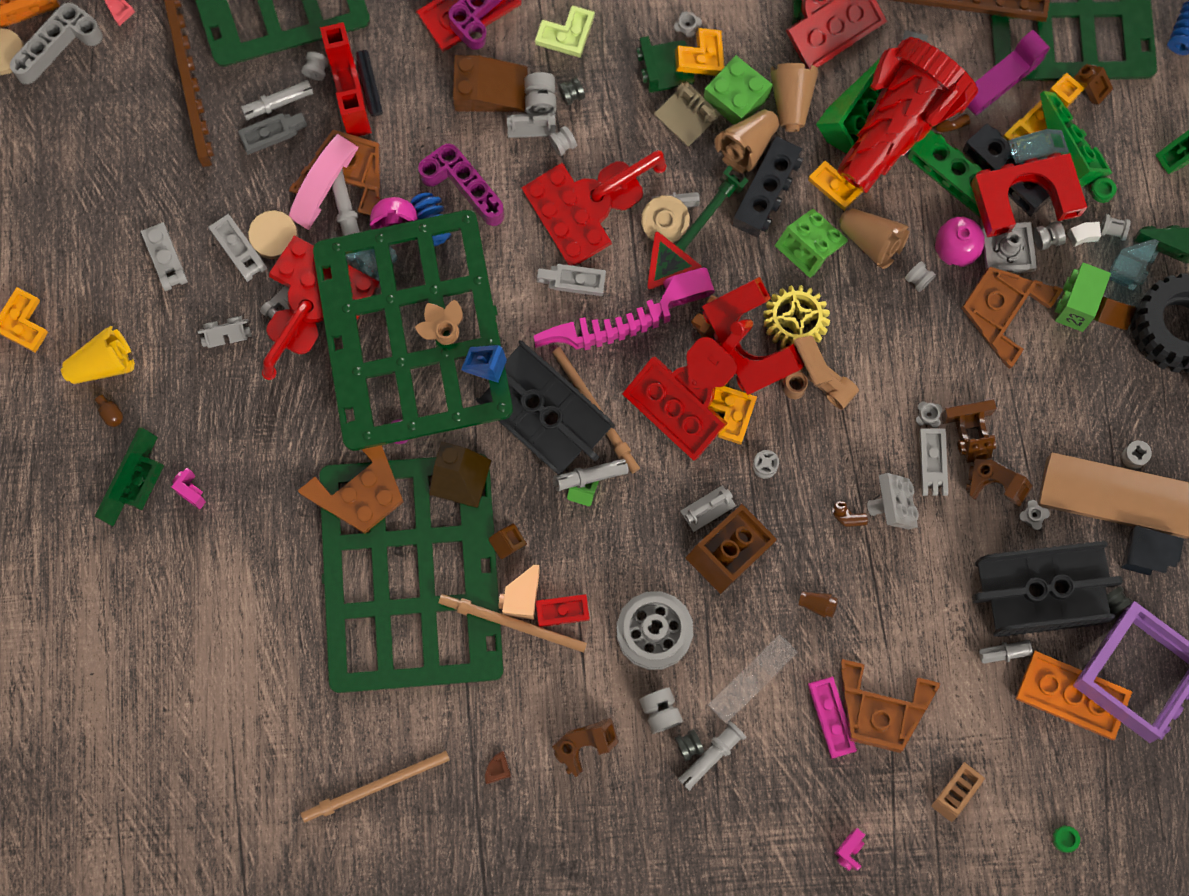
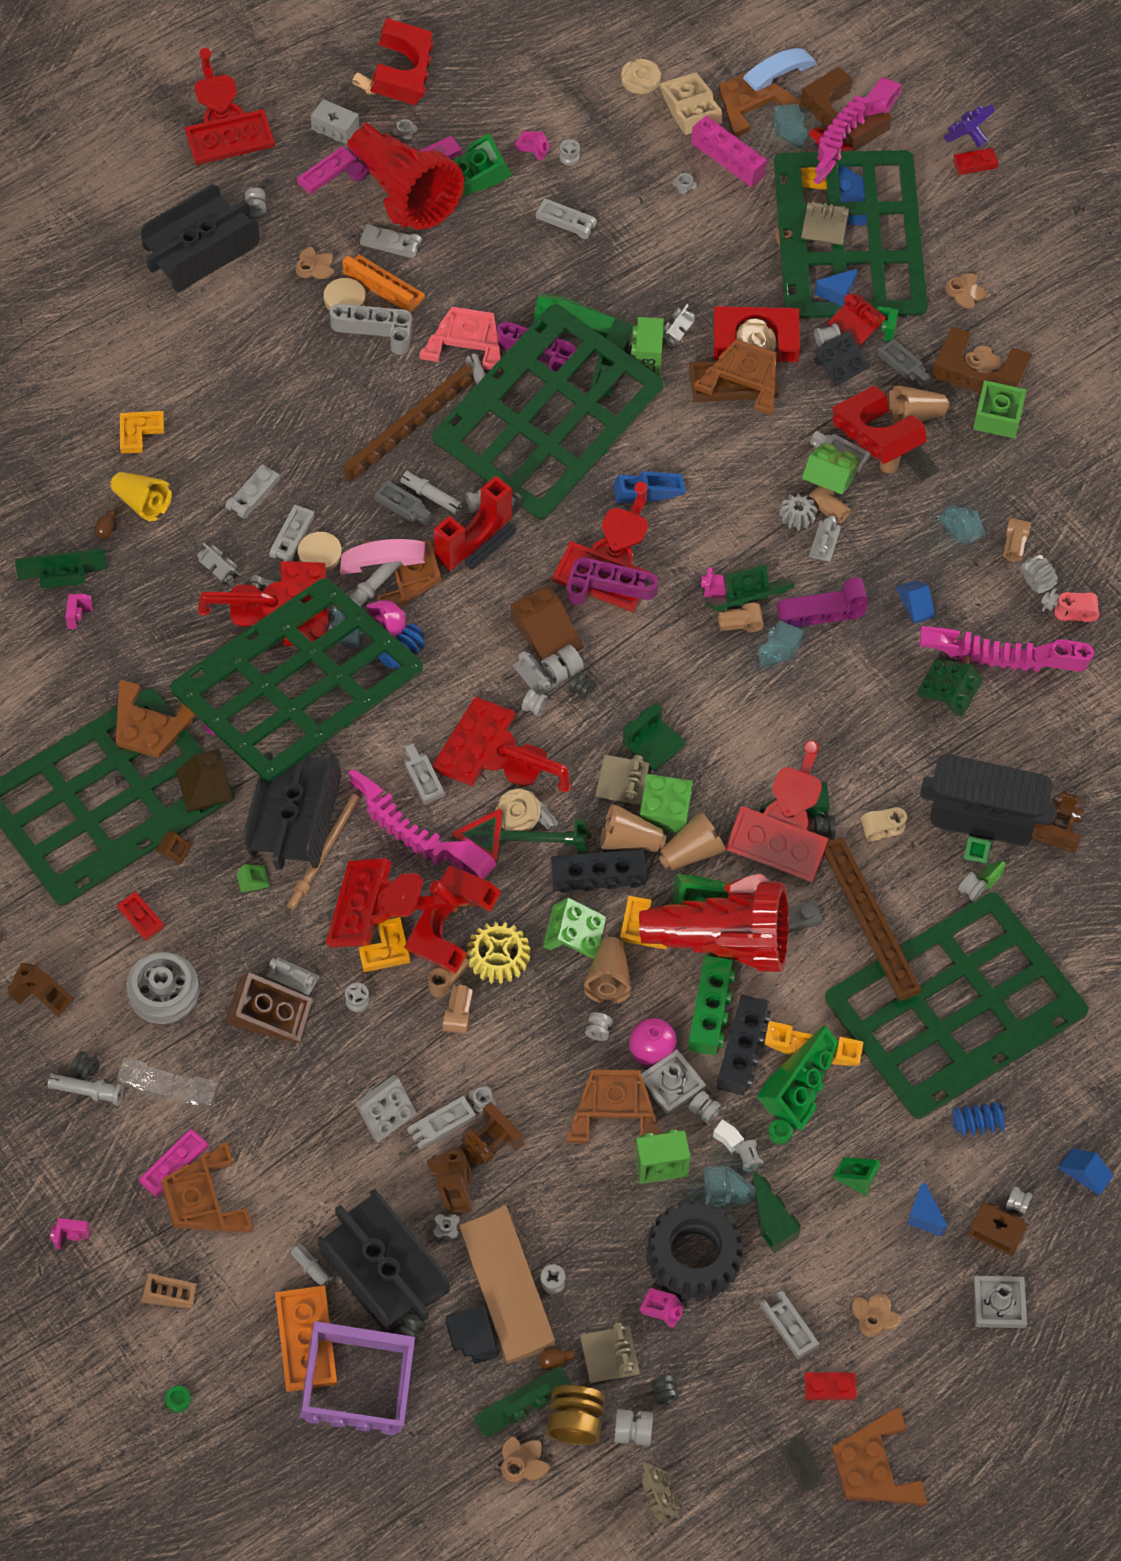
camera: 55 degrees right, 15 degrees down
medium nougat plate [415,300,463,345] -> none
magenta beam [418,144,505,226] -> none
medium nougat bar [439,594,587,653] -> none
blue slope [461,345,507,383] -> none
light nougat slope [499,565,540,619] -> none
yellowish green plate [535,6,595,57] -> none
light grey pin [553,459,628,491] -> none
light grey wheel [639,688,683,734] -> none
light grey plate [674,11,702,38] -> none
light orange plate [675,28,724,76] -> none
medium nougat slope [794,336,832,387] -> none
reddish brown cone [799,591,838,619] -> none
reddish brown arm [832,501,868,527] -> none
reddish brown arm [935,114,971,133] -> none
magenta beam [967,30,1050,116] -> none
red arch [971,153,1087,238] -> none
clear light blue slope [1009,129,1069,164] -> none
reddish brown bracket [1073,64,1114,105] -> none
reddish brown slope [1093,296,1137,330] -> none

